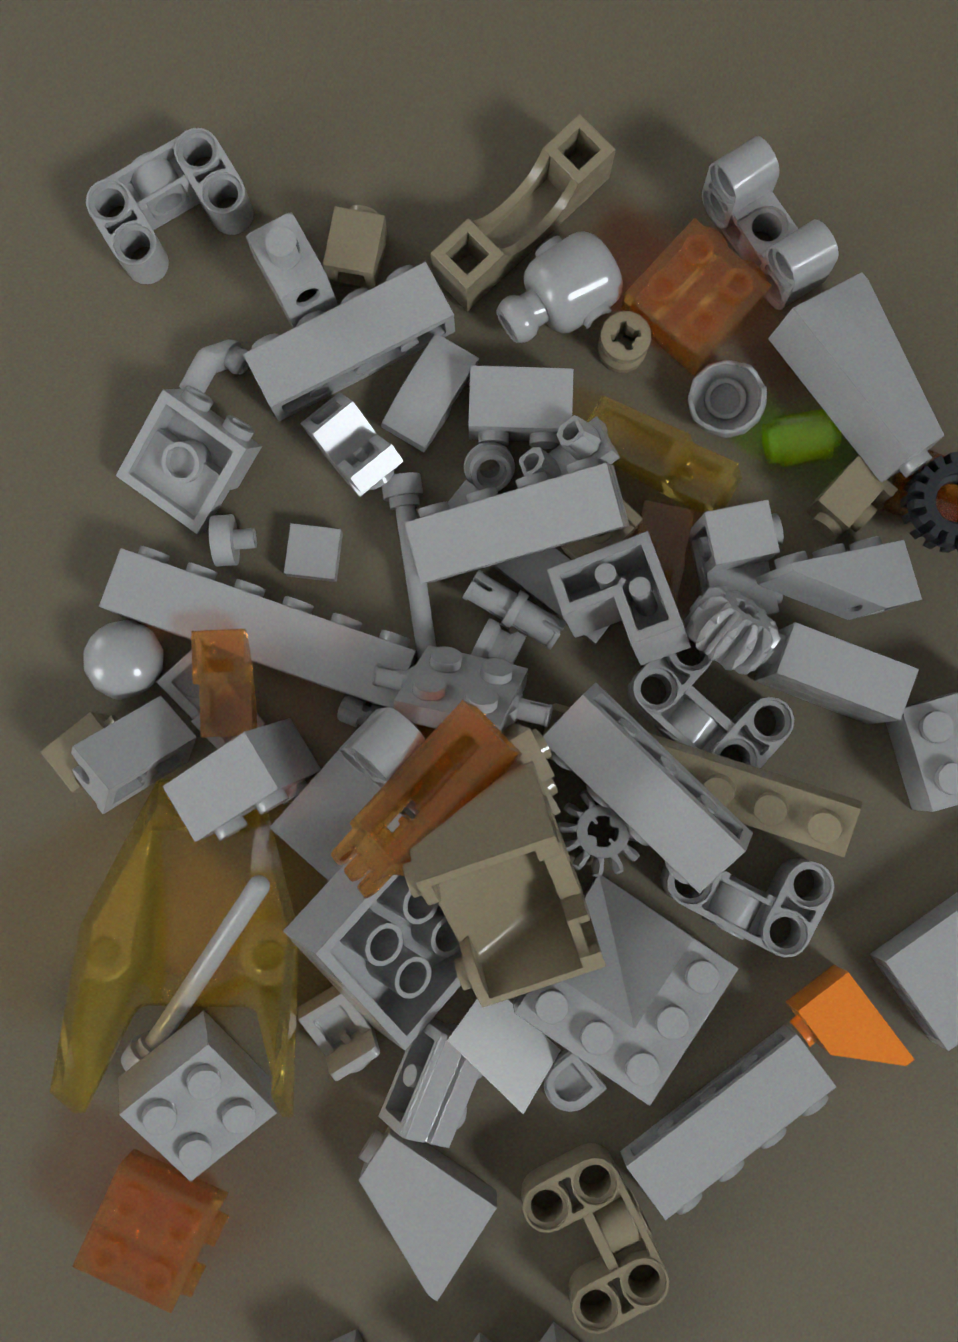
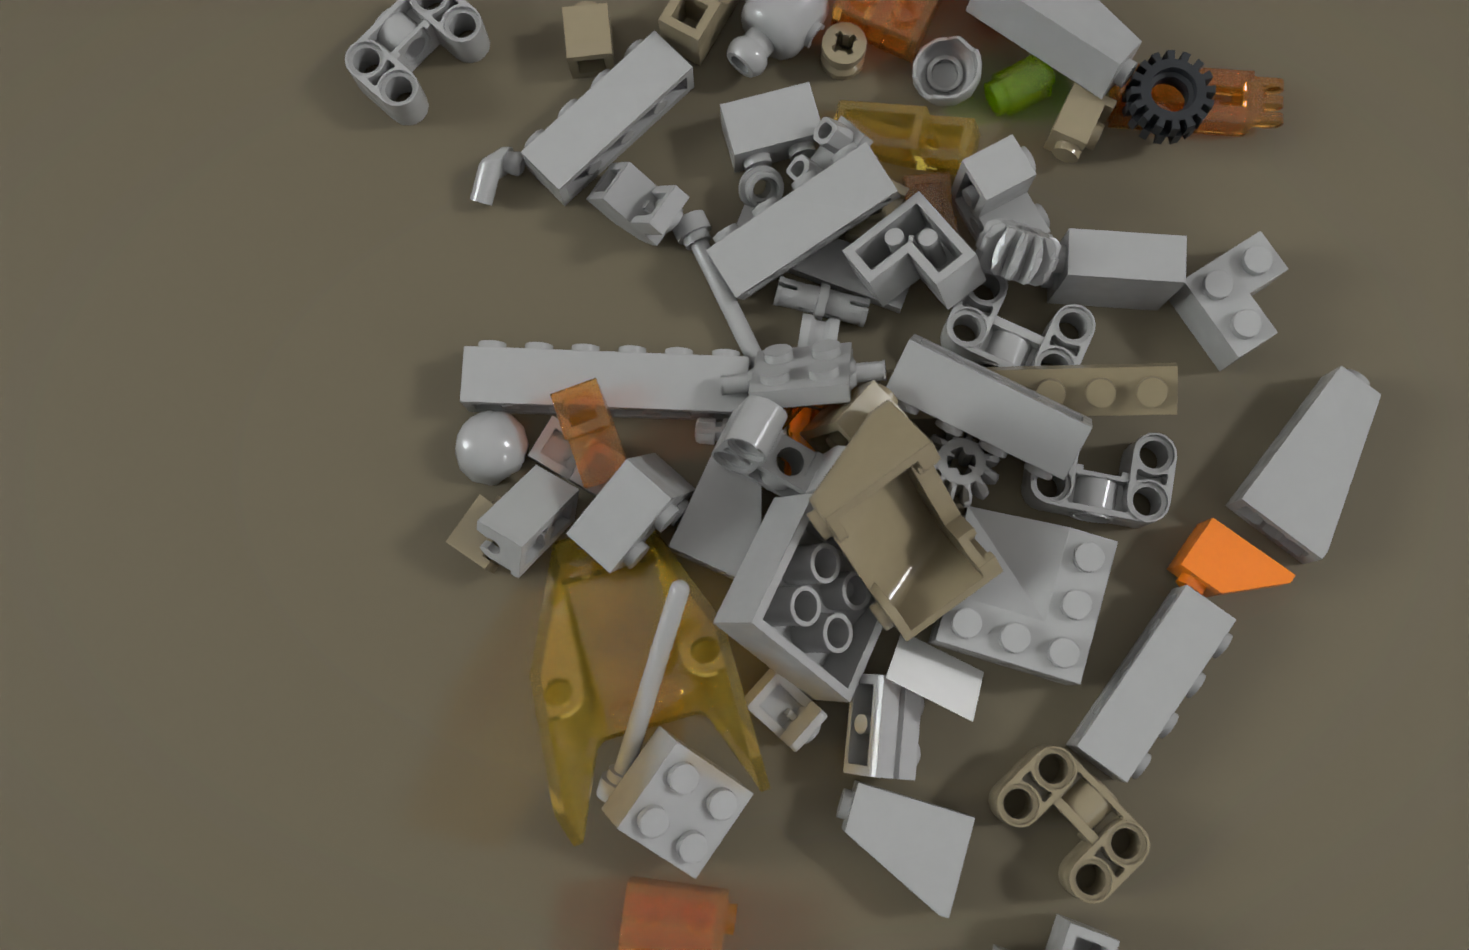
camera: 15 degrees left, 5 degrees down
light grey plate [116,386,262,534] -> none
light grey tile [209,514,257,567] -> none
light grey torso [246,212,338,328] -> none
light grey tile [284,523,343,582] -> none
clear orange hinge [331,700,522,898] -> none
light grey slope [381,333,479,452] -> none
light grey tile [543,1049,607,1112] -> none
light grey slope [756,536,922,620] -> none

